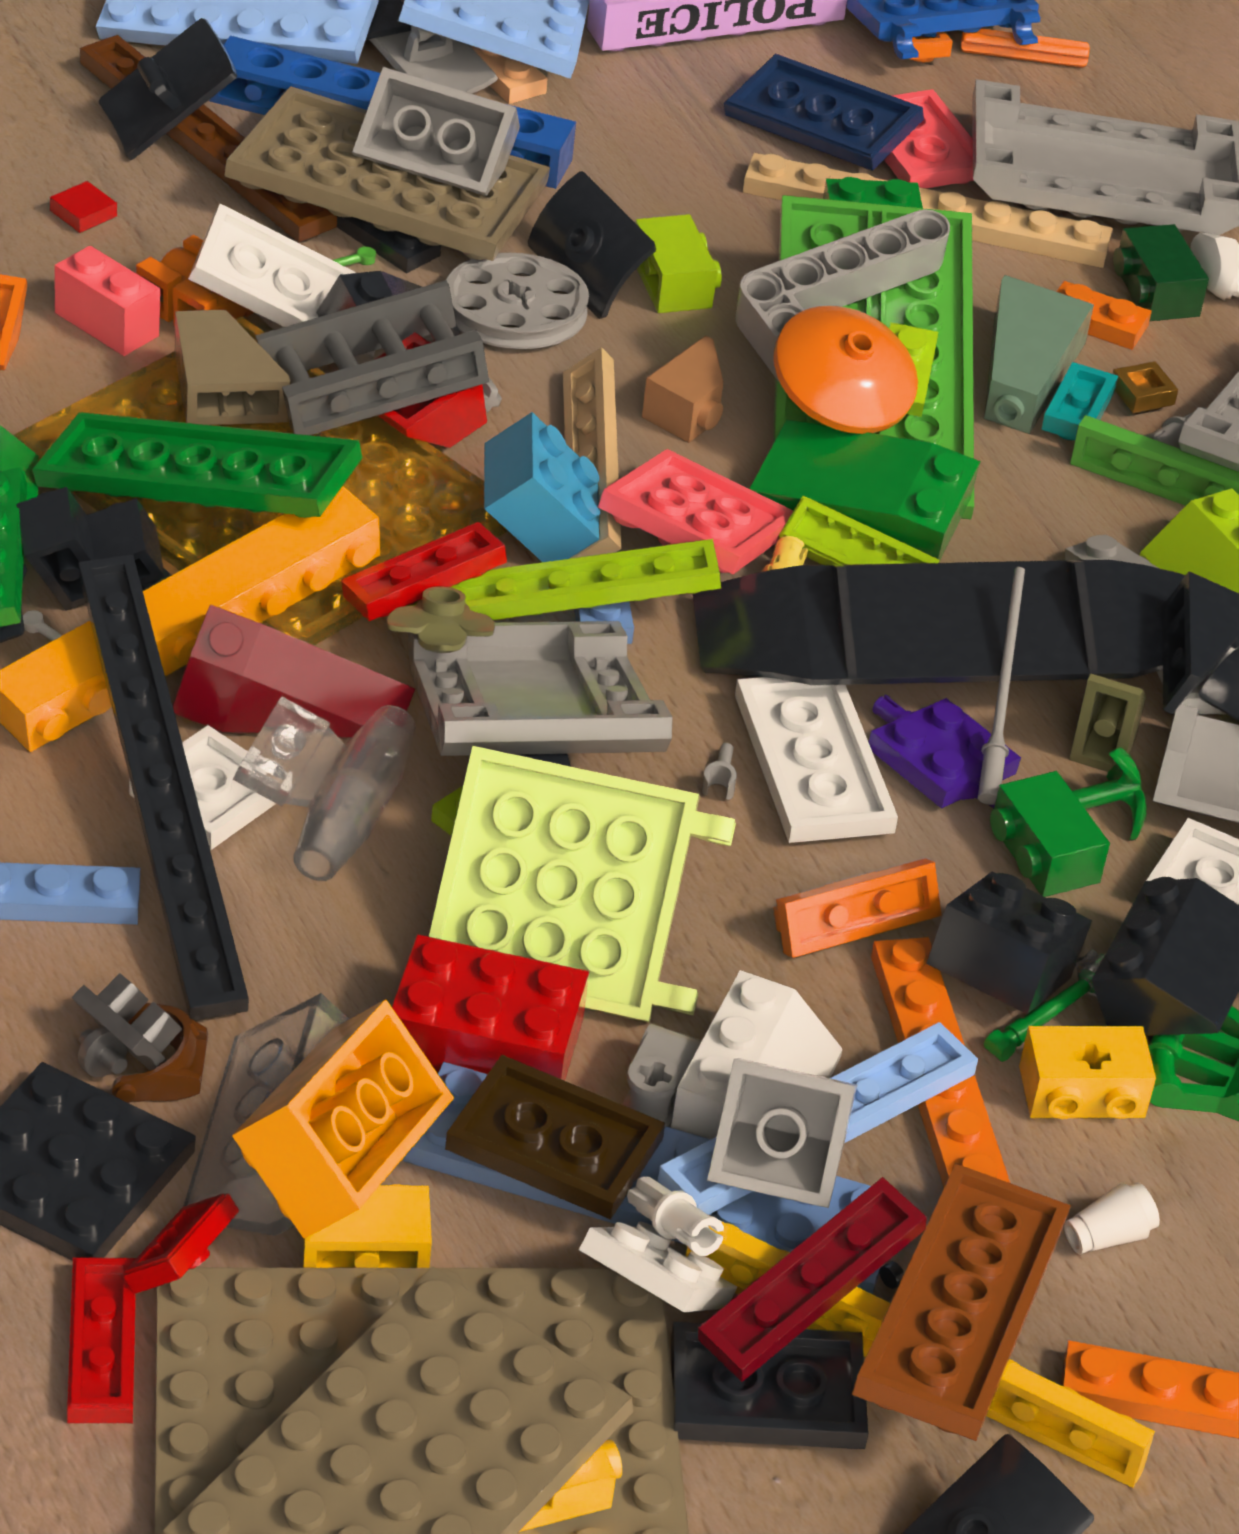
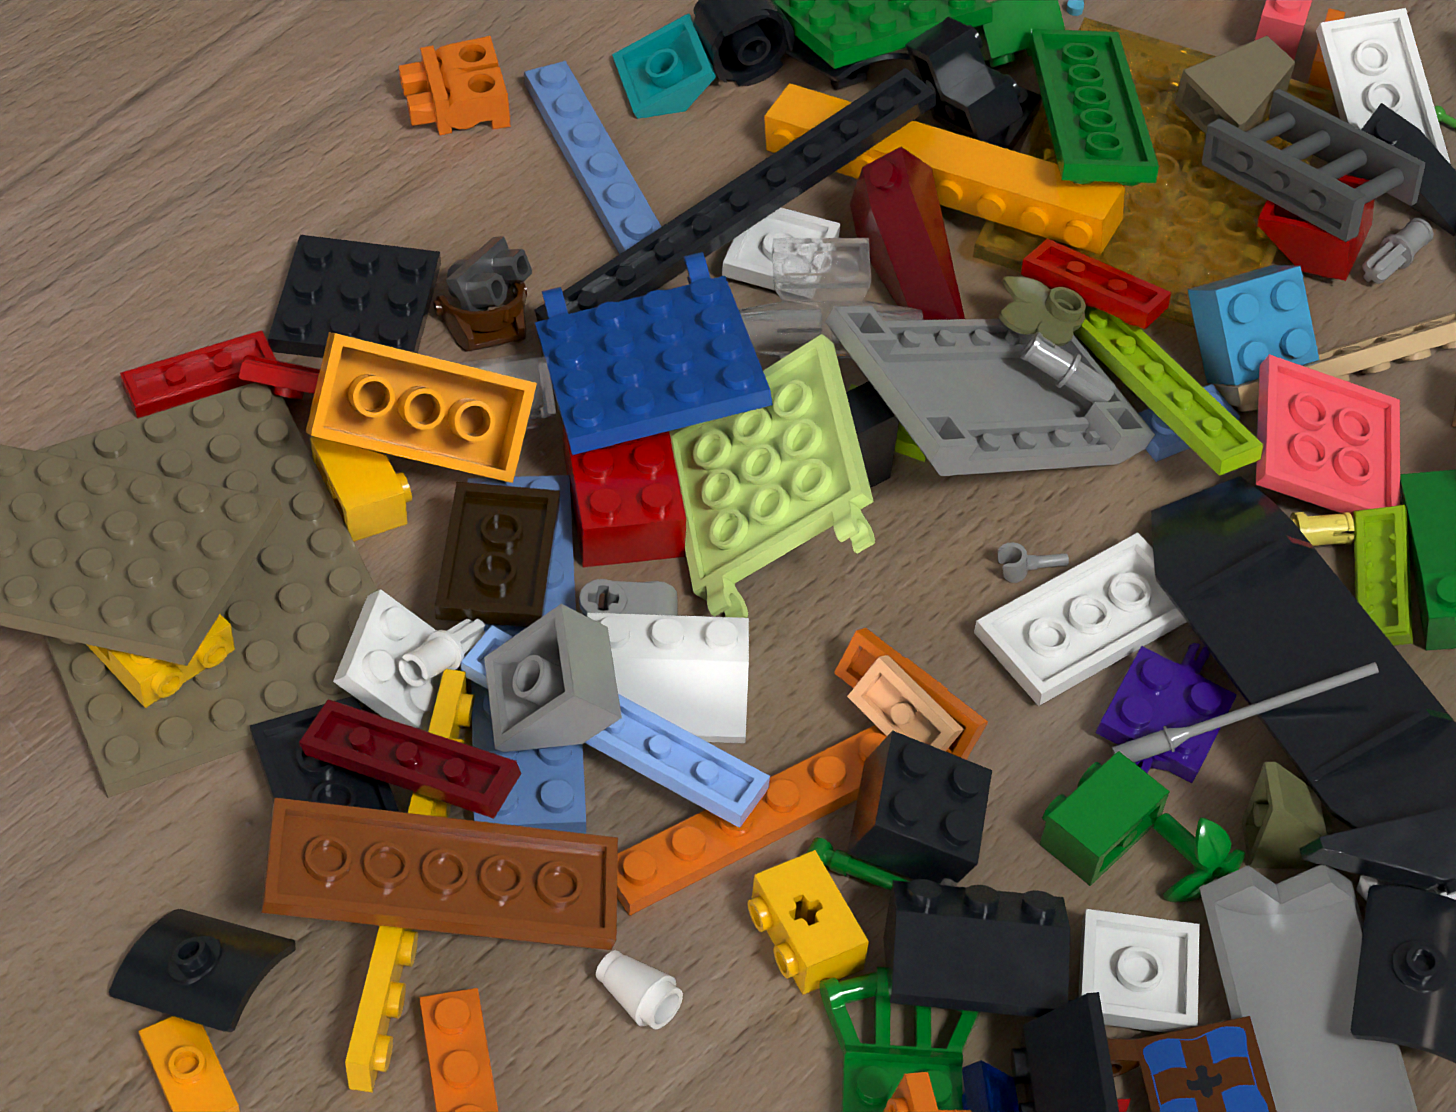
camera: 70 degrees right, 10 degrees up
none -> blue plate [535,252,773,455]
none -> light nougat plate [847,655,964,751]
none -> light grey axle [1020,332,1116,403]

